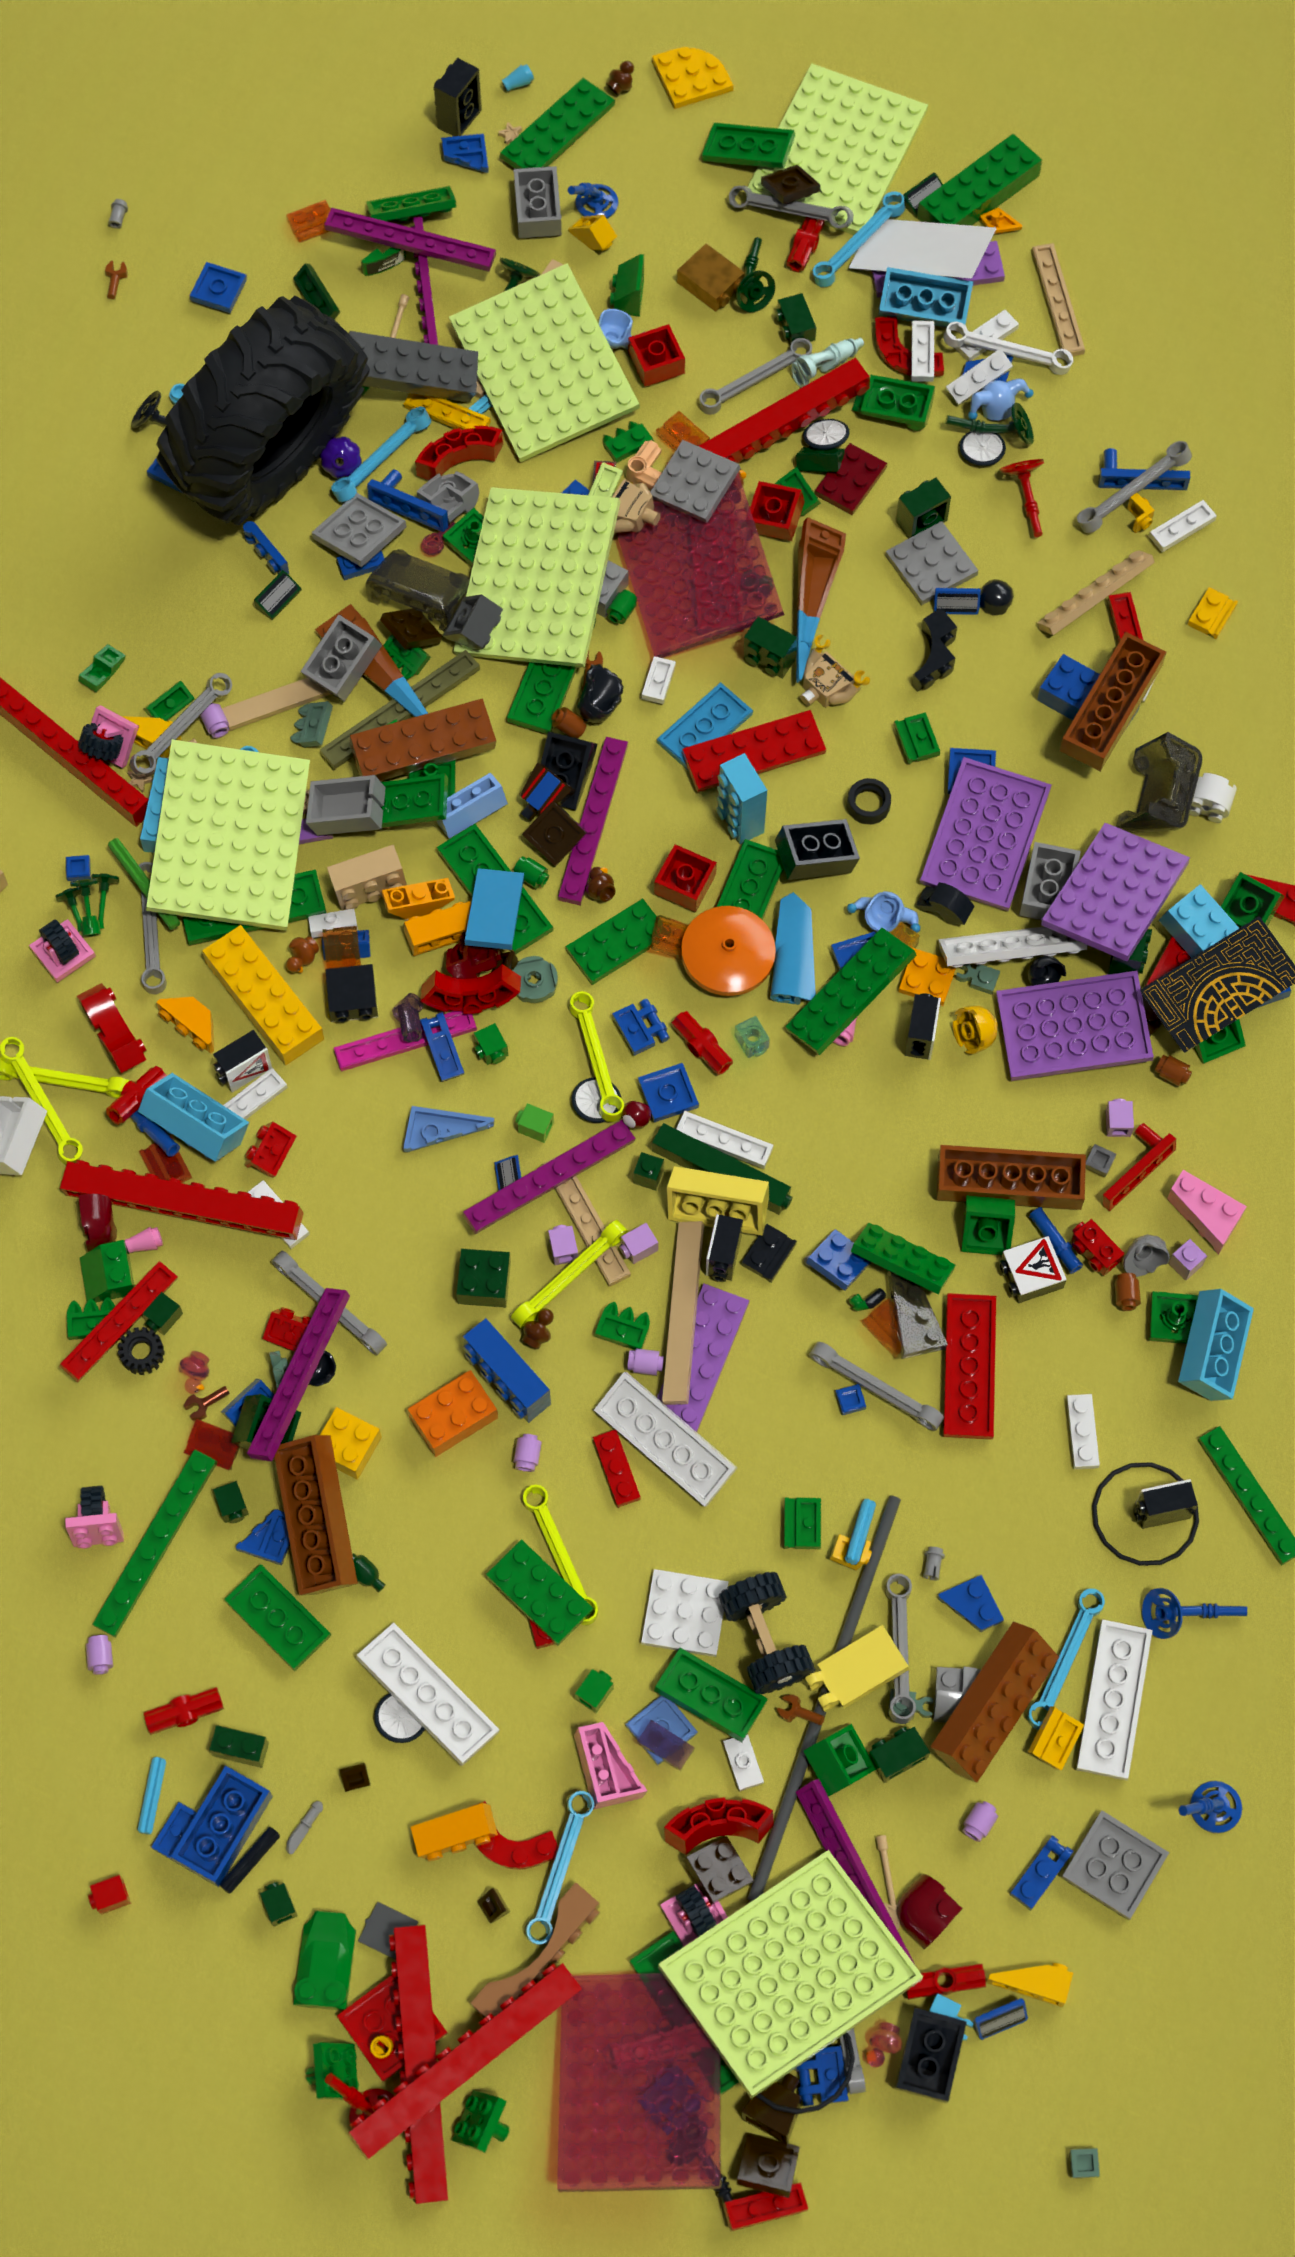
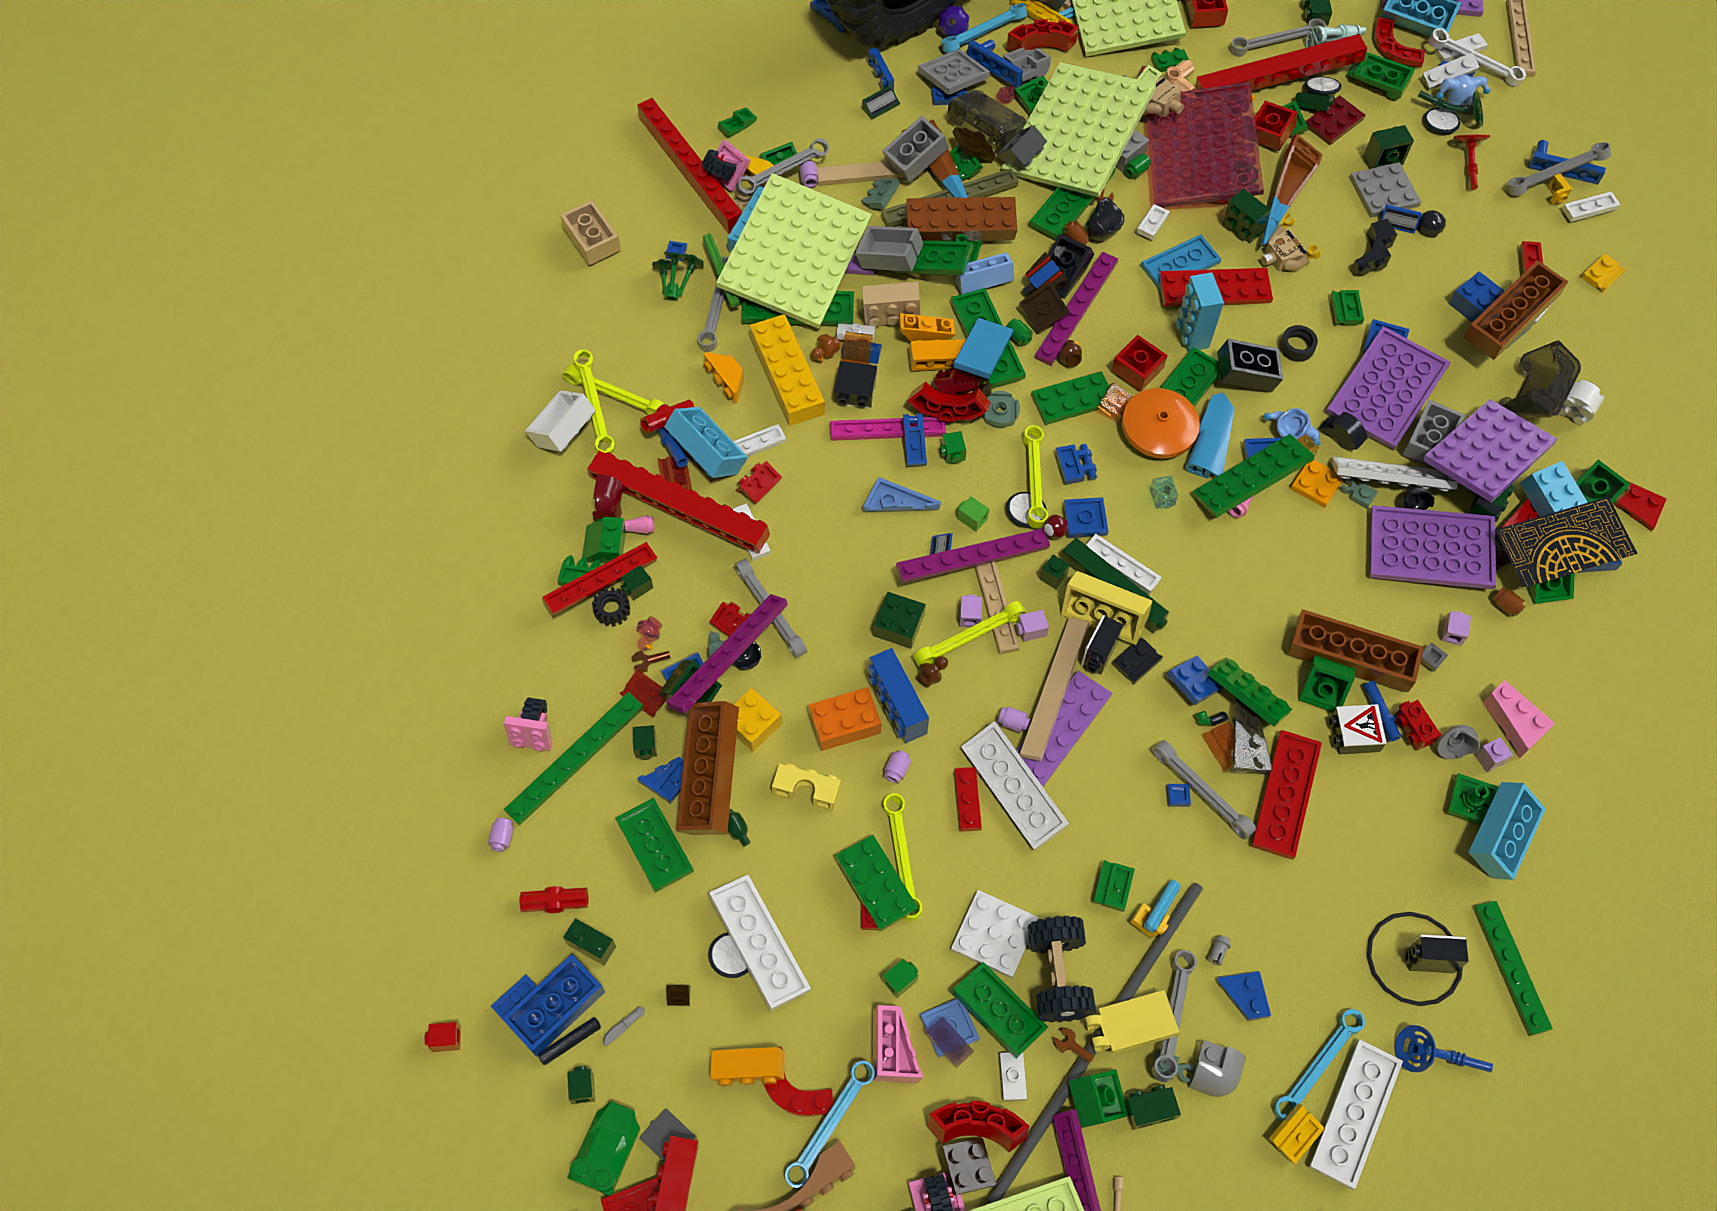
camera: 15 degrees right, 5 degrees down
bright pink plate [29,919,96,983] -> none
red brick [77,983,147,1073] -> none
medium azure axle [138,1757,166,1834] -> none
piece [212,1030,272,1092] -> none
piece [392,993,423,1043] -> none
dark brown slope [477,1888,510,1924] -> none
green plate [595,1302,650,1350] -> none
light grey plate [650,440,741,523] -> none
clear orange plate [656,411,710,451] -> none
red piece [671,1011,733,1076] -> none
black piece [905,993,941,1060] -> none
white plate [911,321,934,382] -> none
dark orange brick [930,1621,1059,1783] -> none
yellow cylinder [952,1006,998,1054] -> none
lavender brick [962,1801,998,1842] -> none
tan plate [1037,550,1155,635] -> none
white plate [1066,1394,1100,1470] -> none
red piece [1103,1123,1177,1212] -> none
dark orange brick [1115,1273,1141,1311] -> none
none -> light yellow arch [772,763,841,811]

